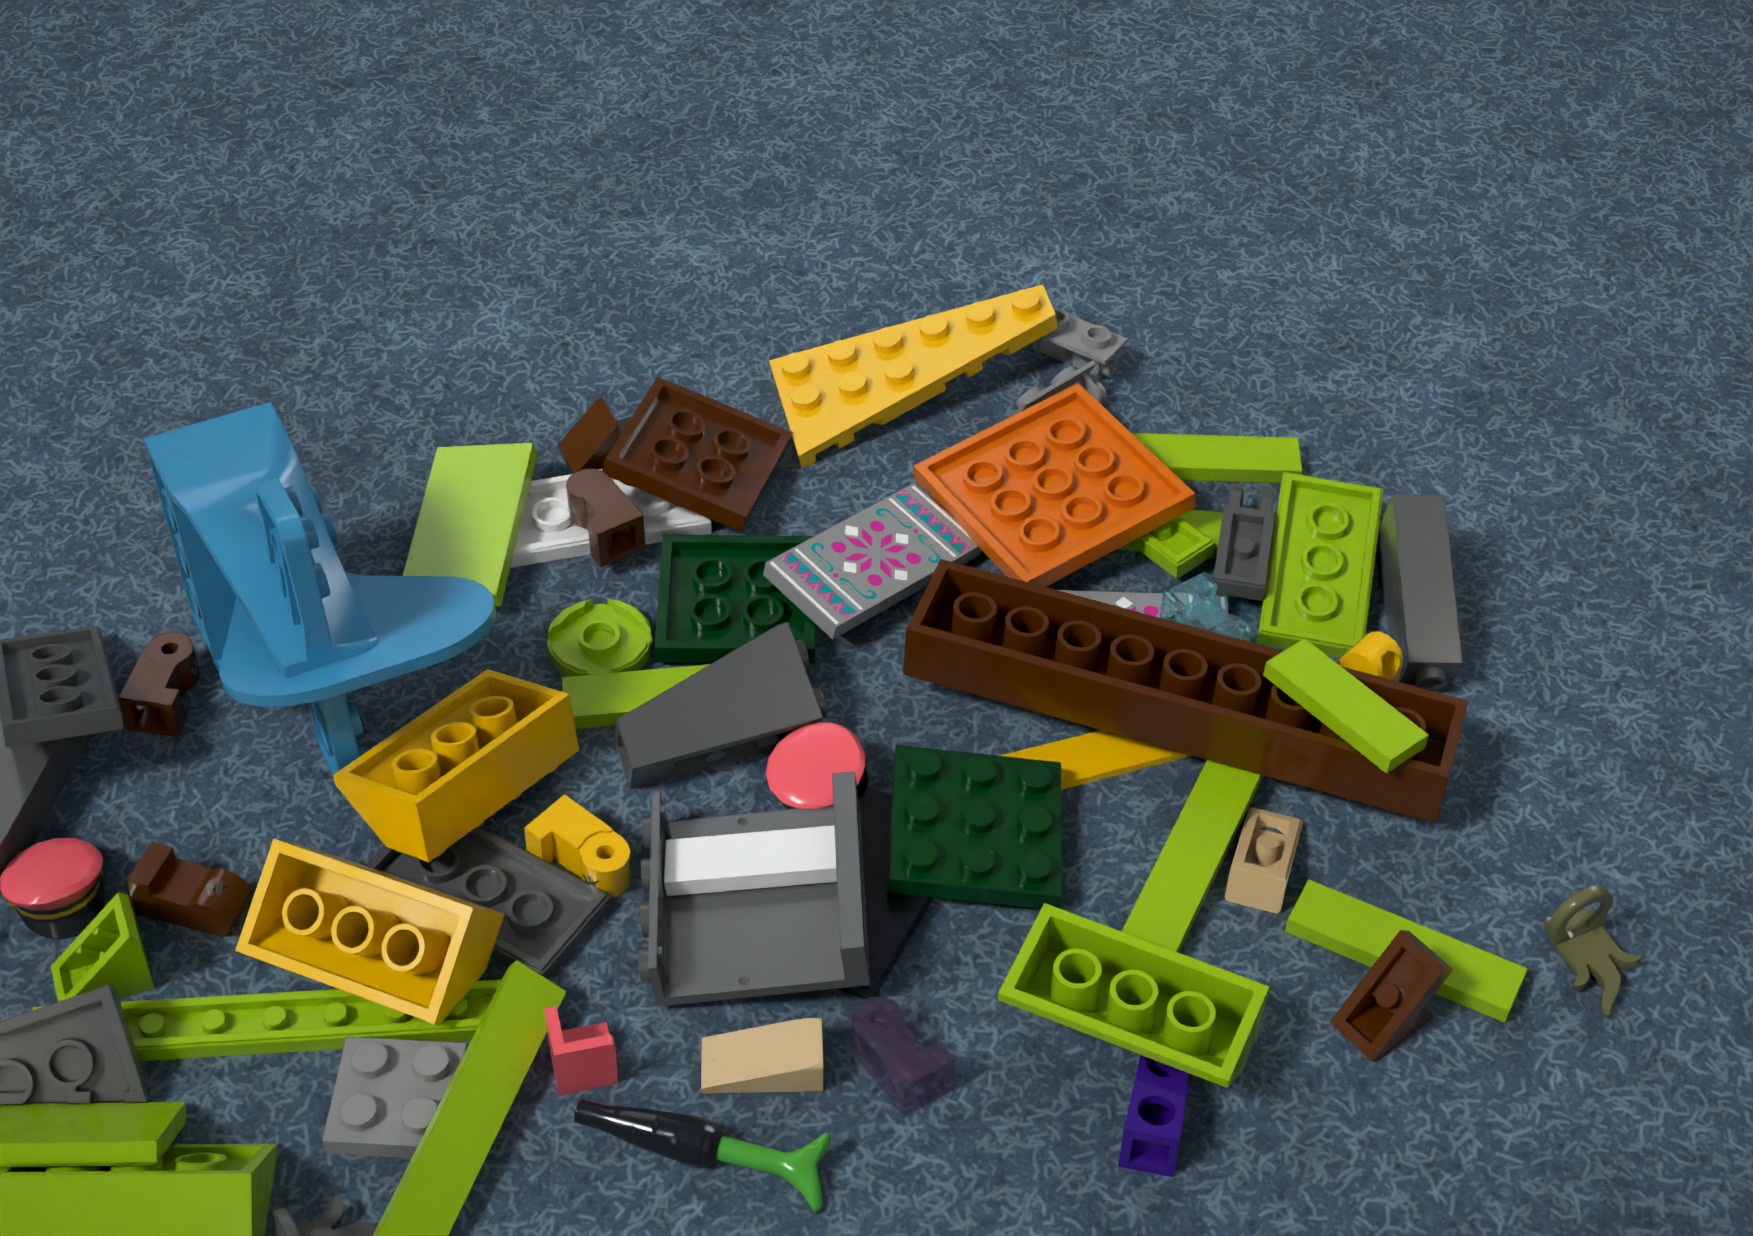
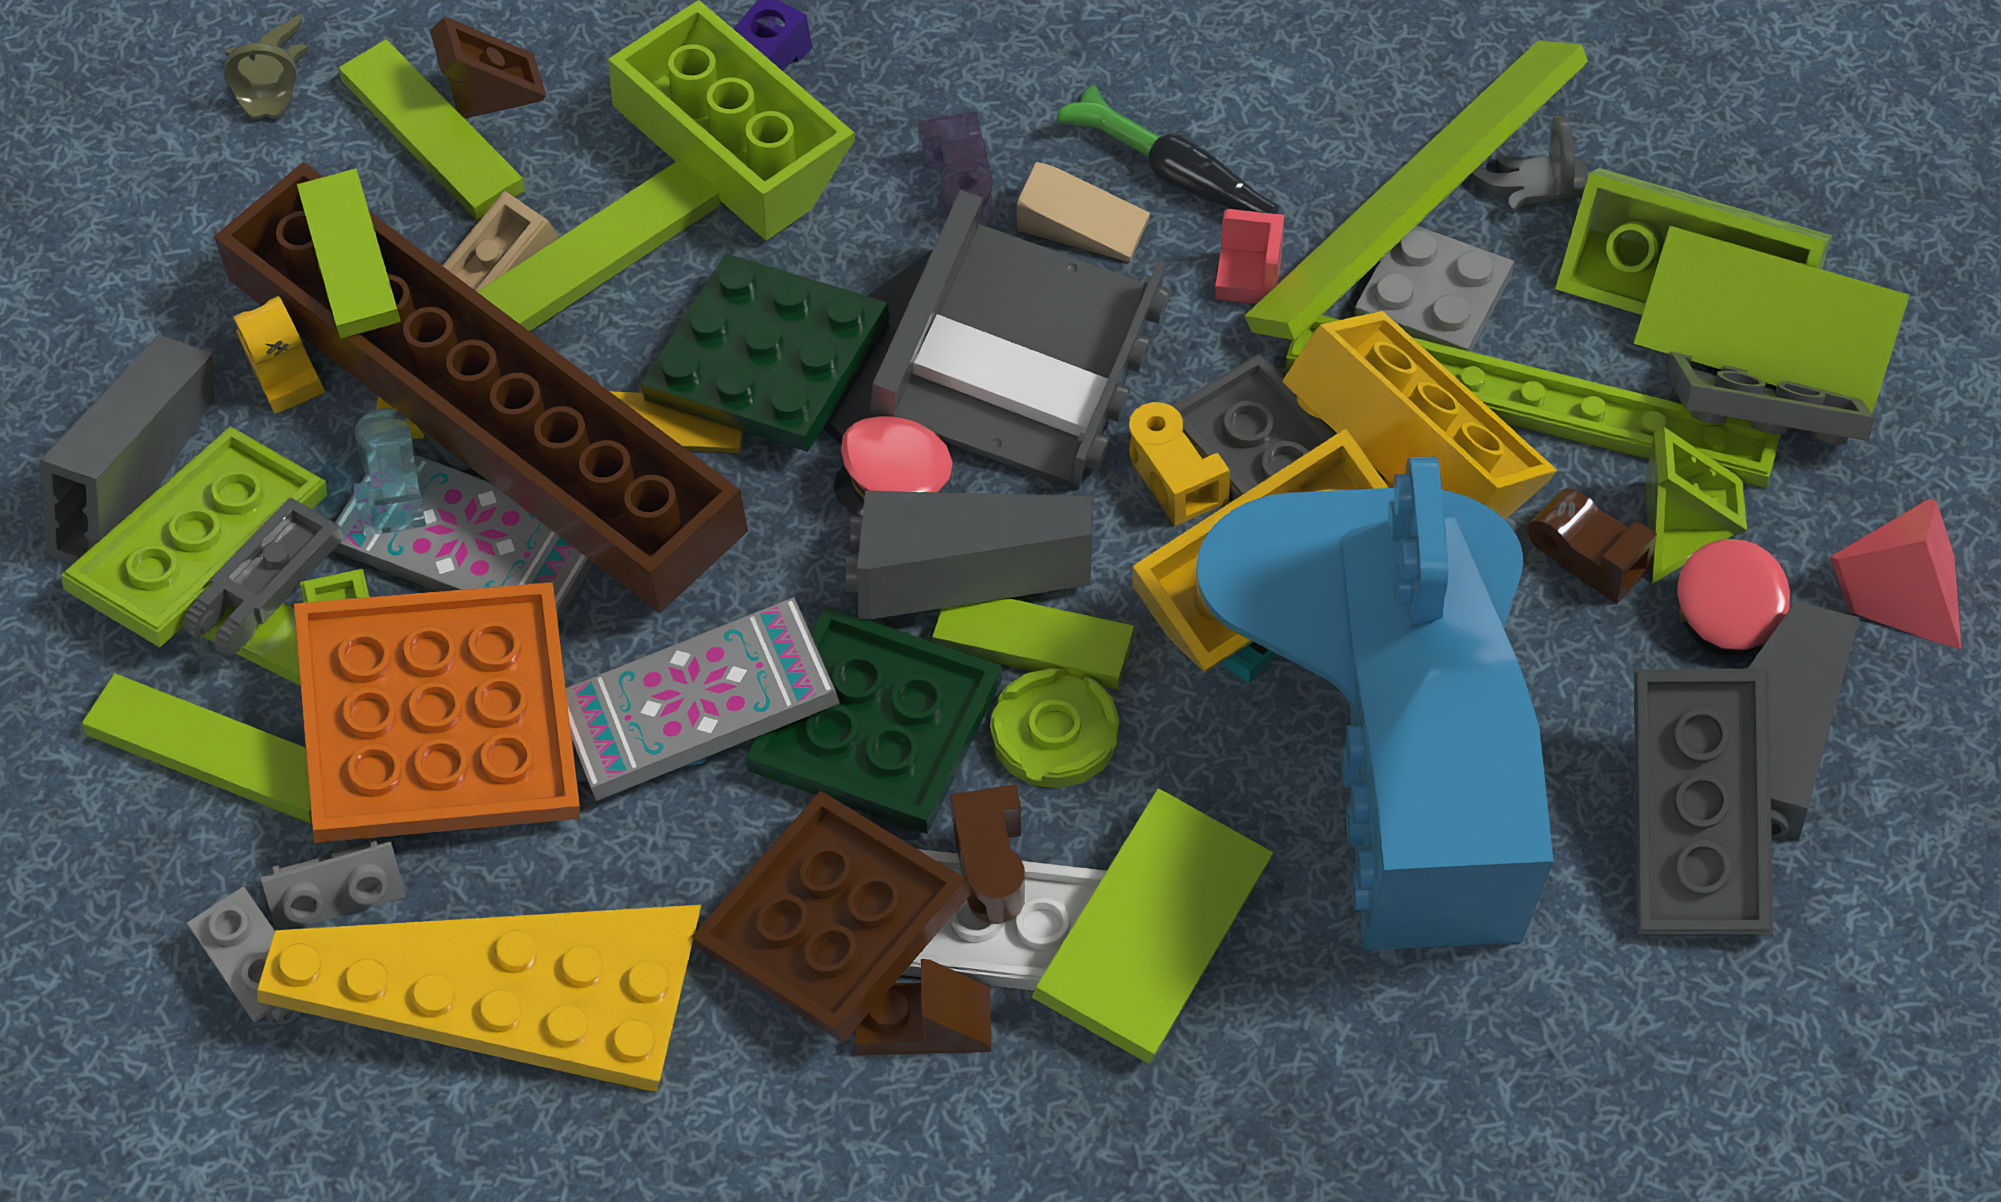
camera: 155 degrees left, 10 degrees up
reddish brown leg [119,632,200,737] -> none

